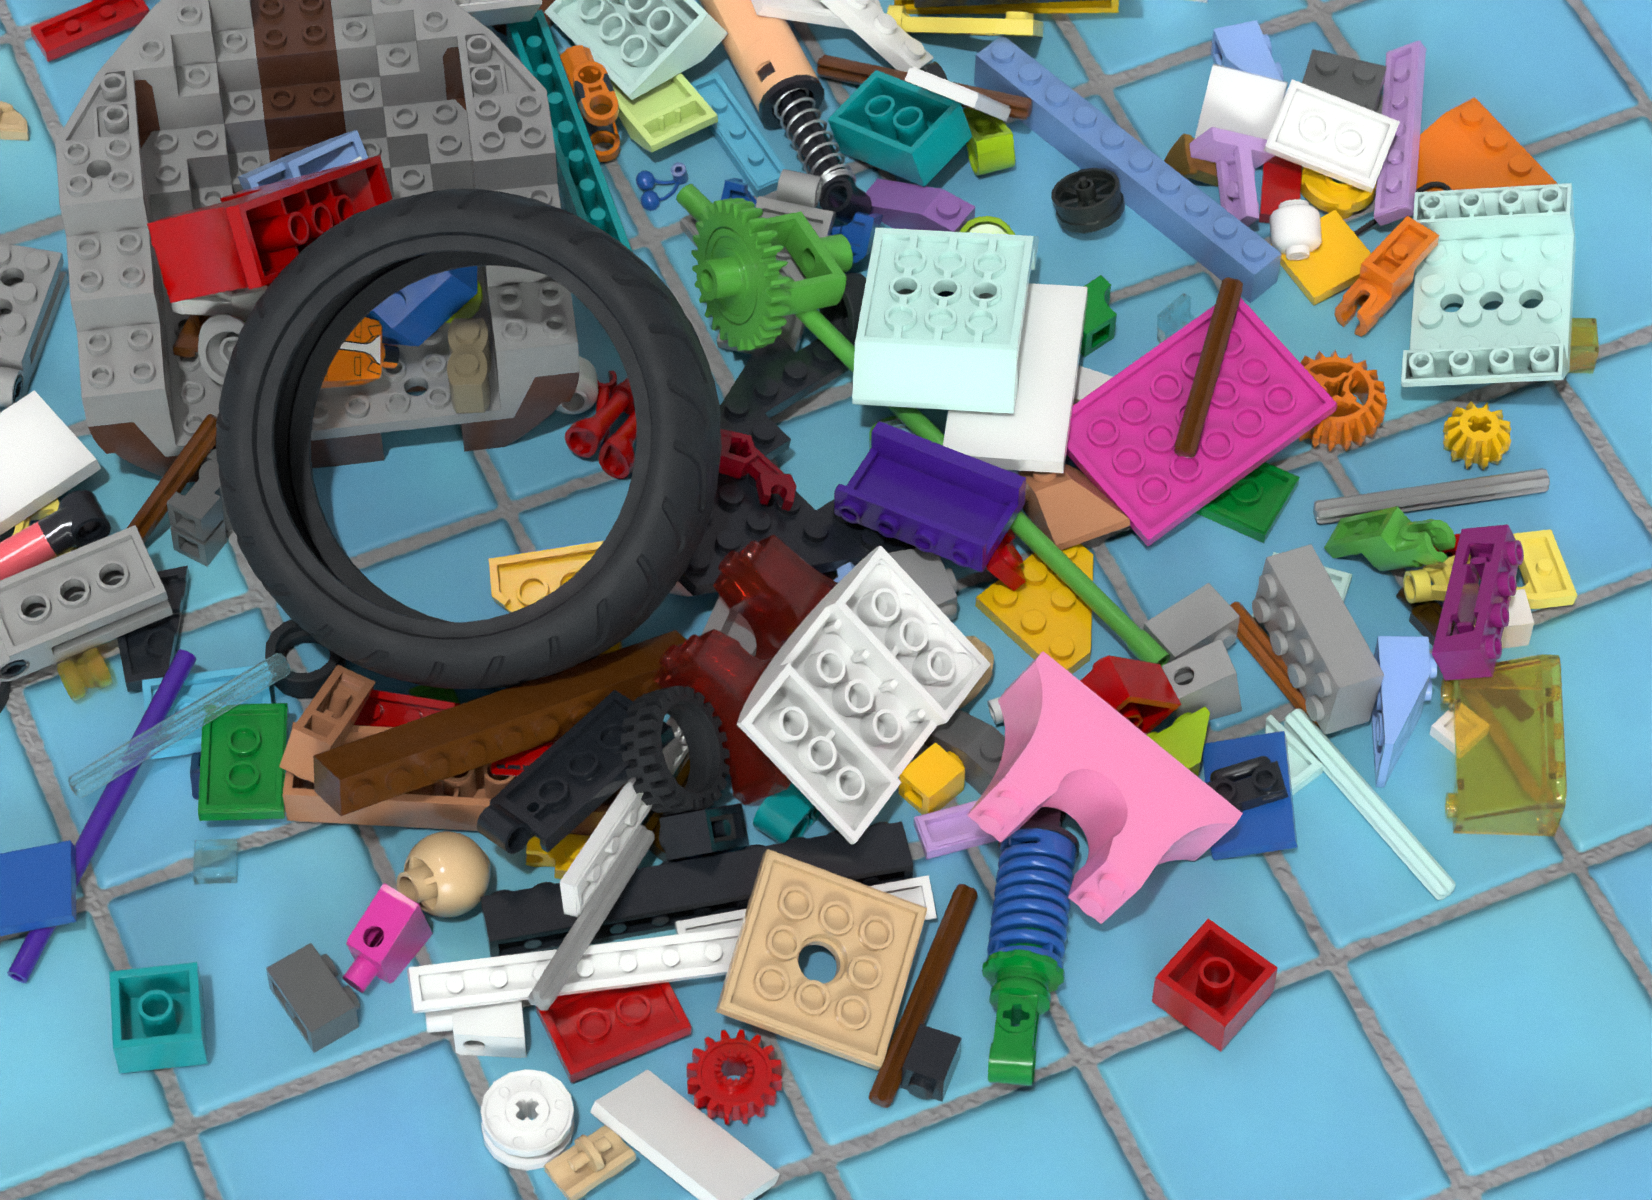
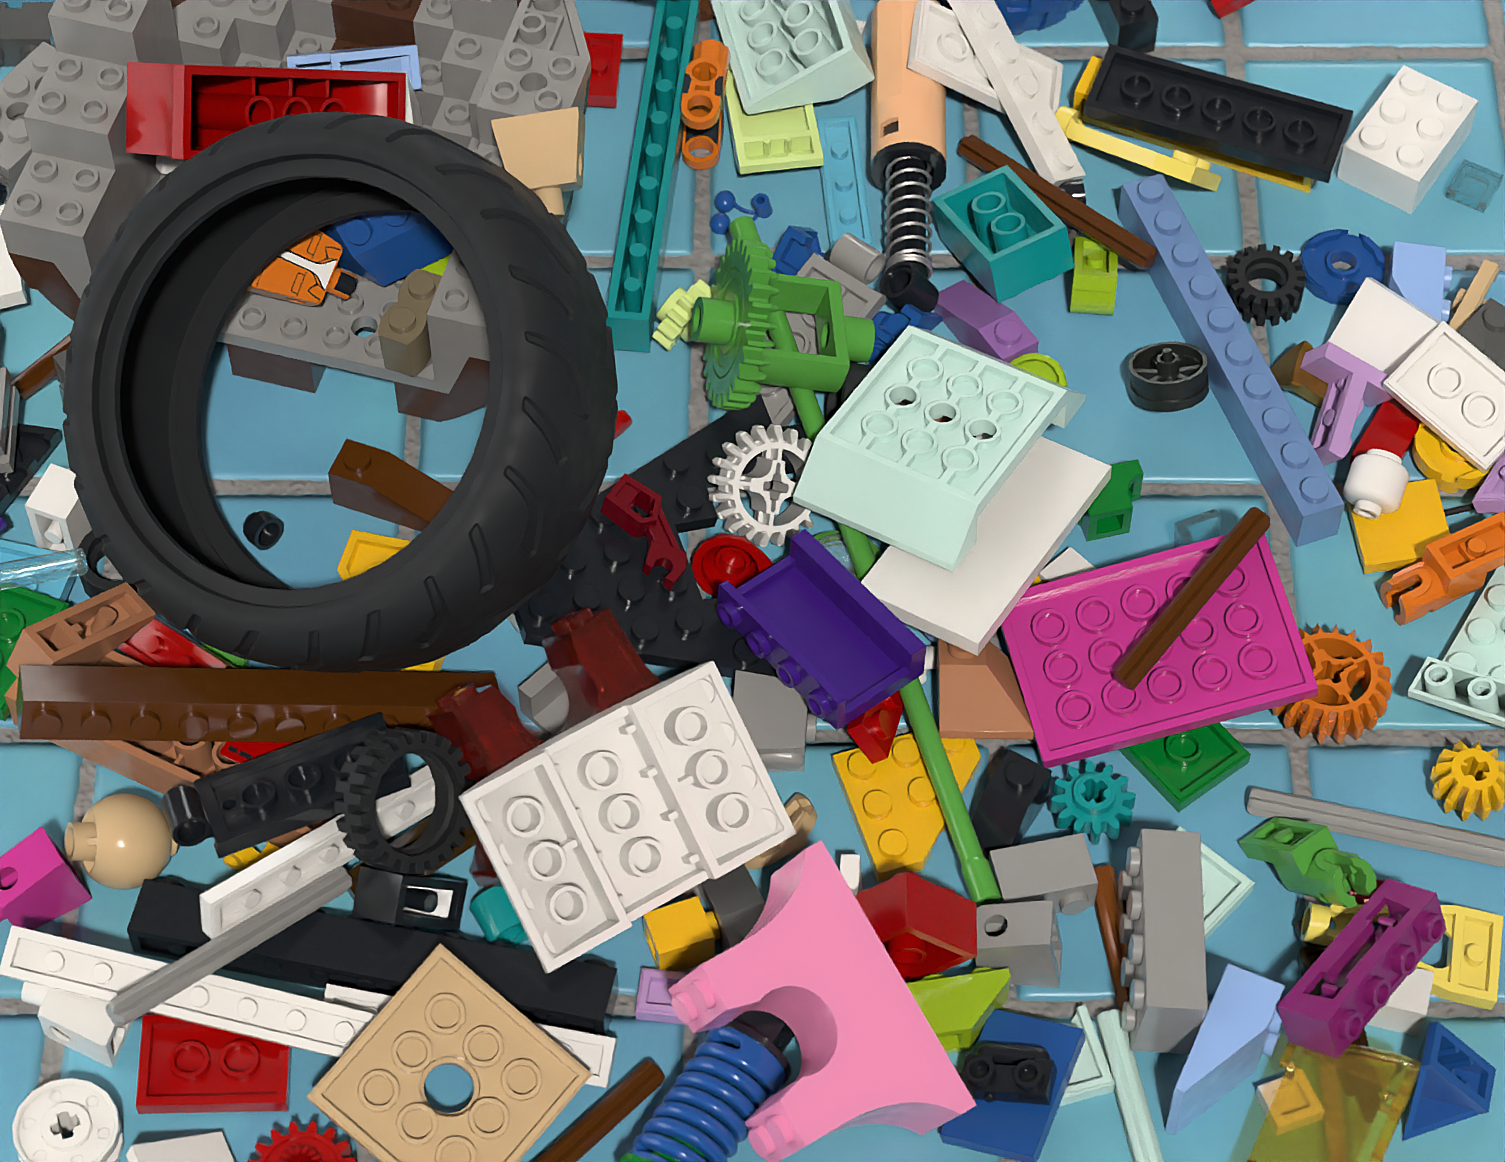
camera: 25 degrees right, 0 degrees up
white tile [905,67,1011,121] -> none
none -> white brick [25,463,92,556]
none -> black hinge [243,511,283,550]
none -> reddish brown slope [328,439,454,532]
none -> tan torso [491,107,585,219]
none -> yellowish green gear [652,279,713,351]
none -> red piece [692,533,774,598]
none -> white gear [707,424,817,547]
none -> black slope [971,750,1052,861]
none -> teal gear [1050,761,1136,845]
none -> black tyre [1225,244,1306,327]
none -> blue tile [1300,229,1386,306]
none -> blue slope [1402,1021,1496,1141]
none -> tan plate [1449,259,1500,332]

